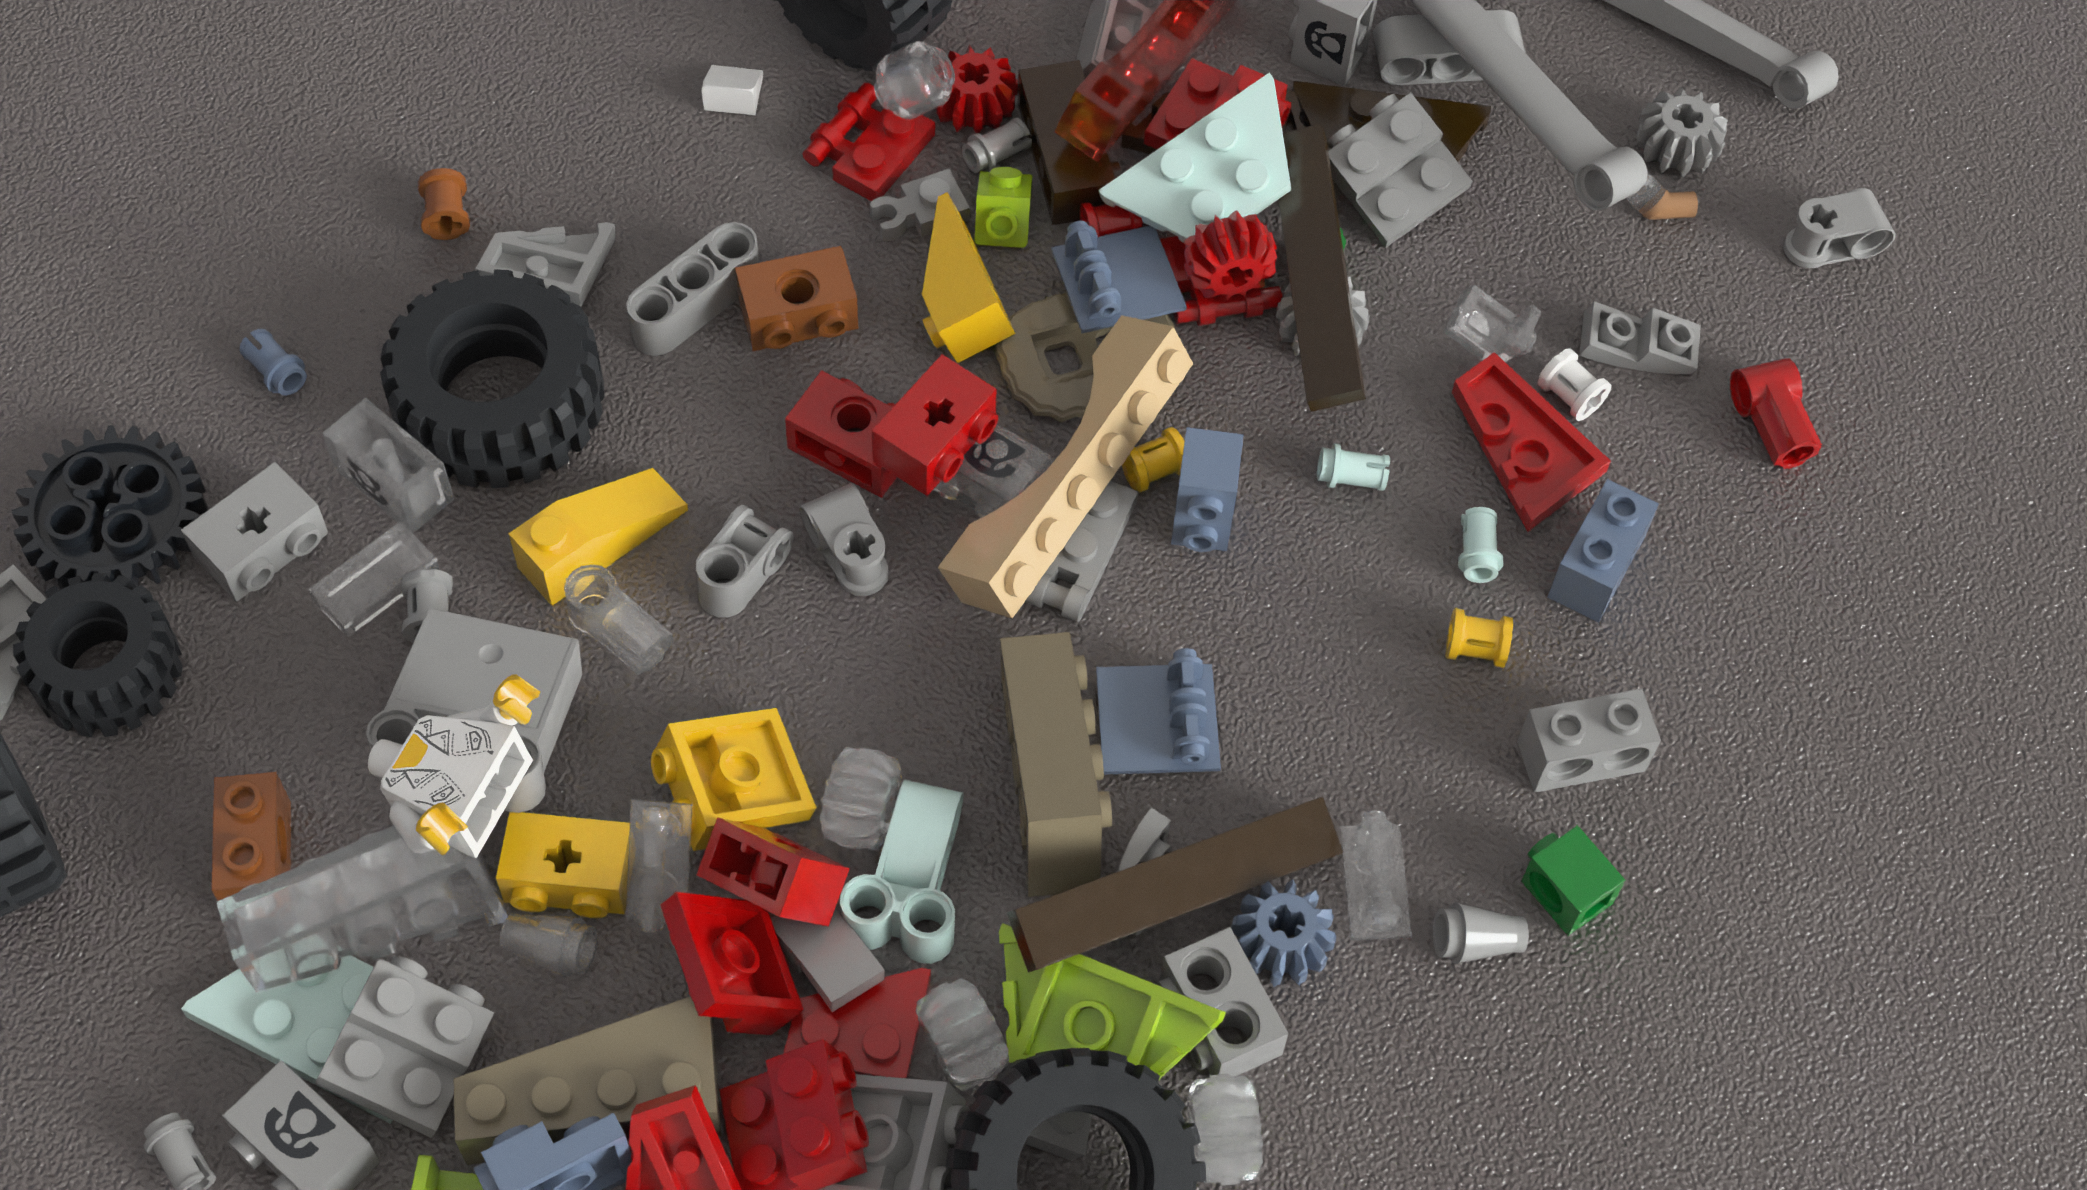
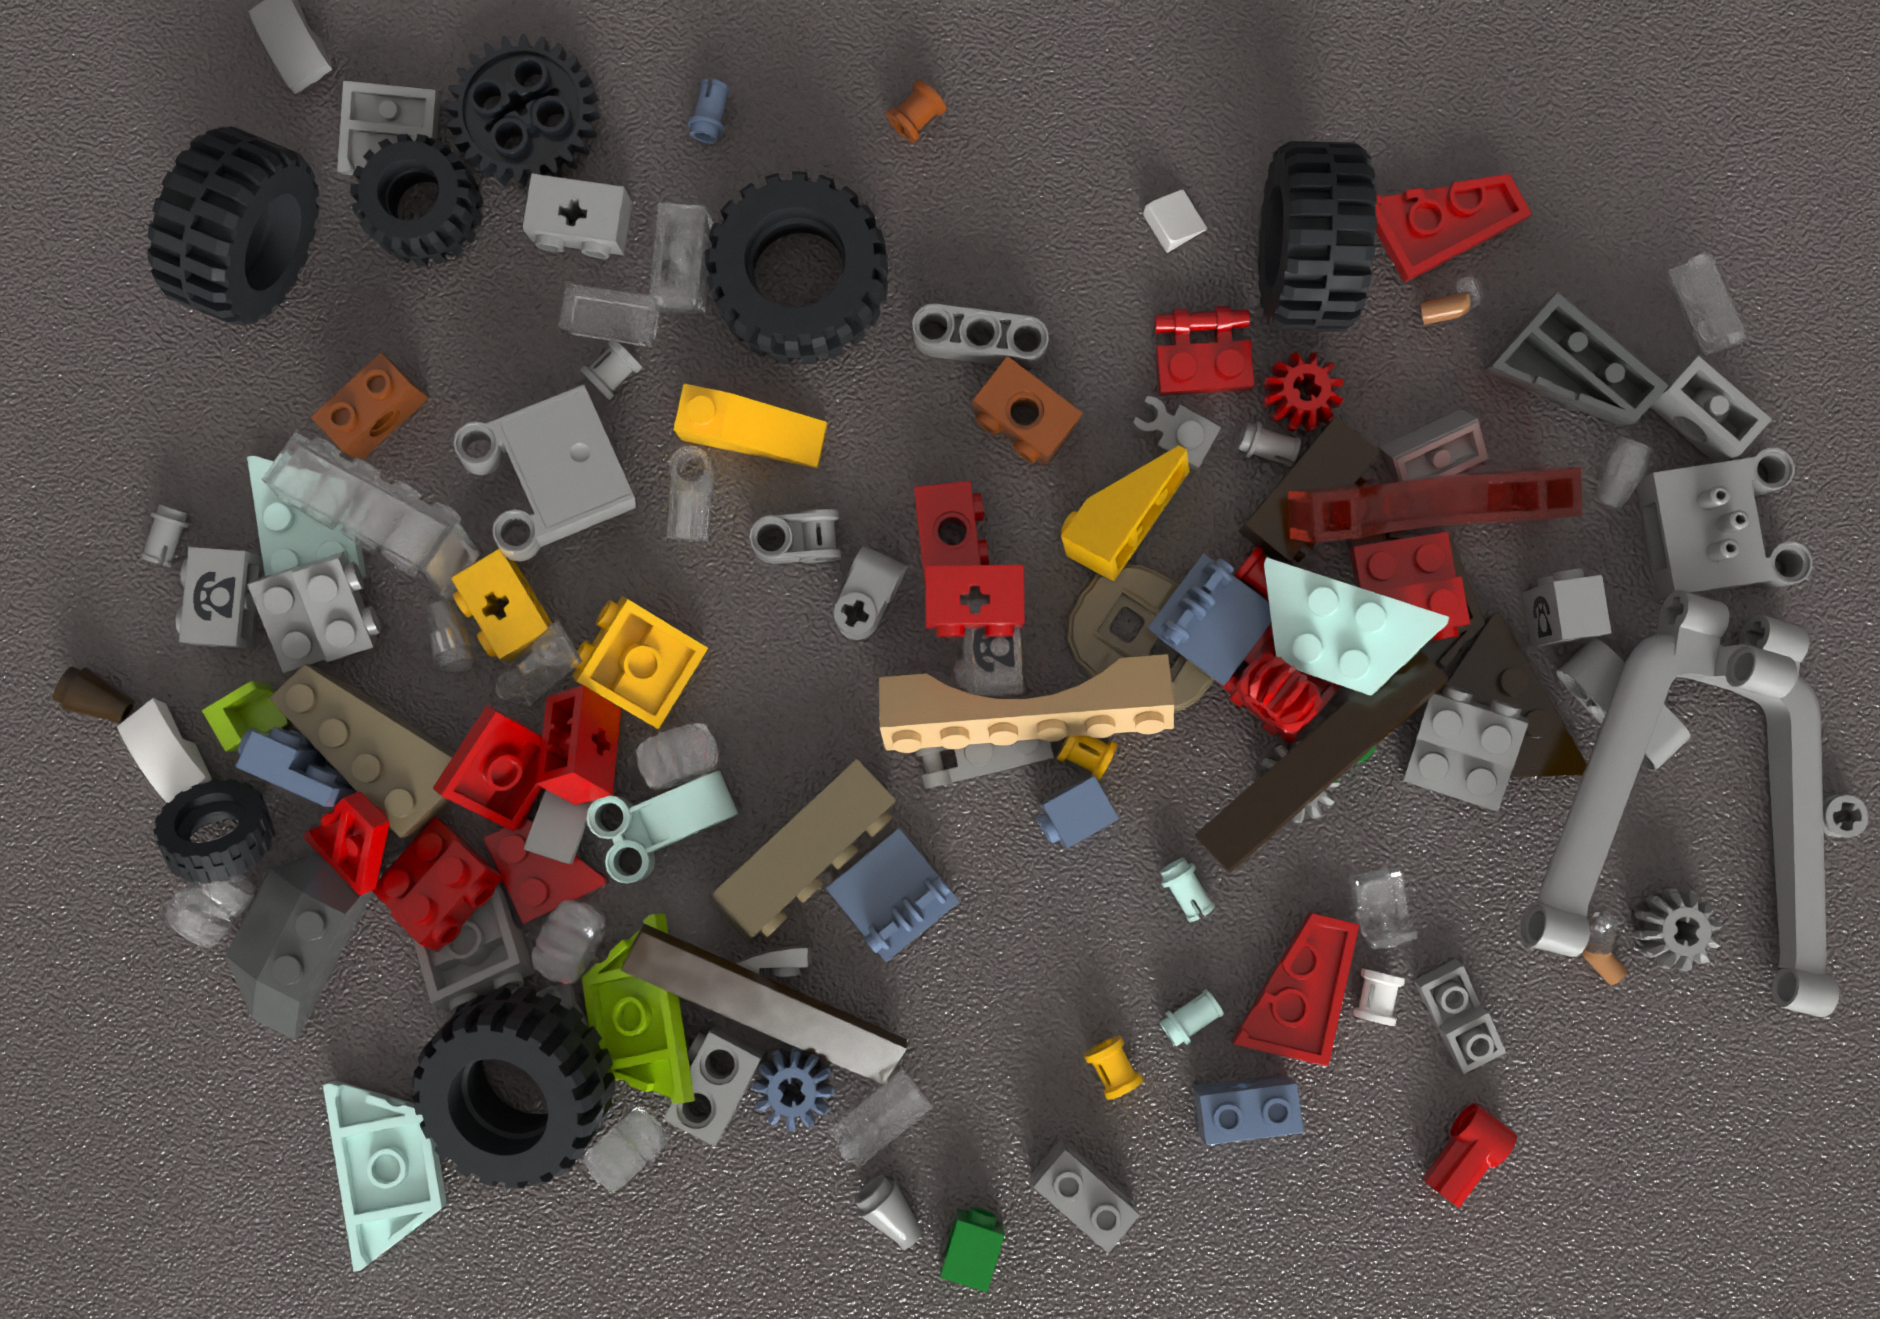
camera: 60 degrees right, 25 degrees up
white torso [368,674,540,858] -> none
light grey wing [475,222,616,307] -> none
clear head [874,41,955,120] -> none
lime bracket [975,167,1033,248] -> none
light grey piece [1783,188,1896,268] -> none

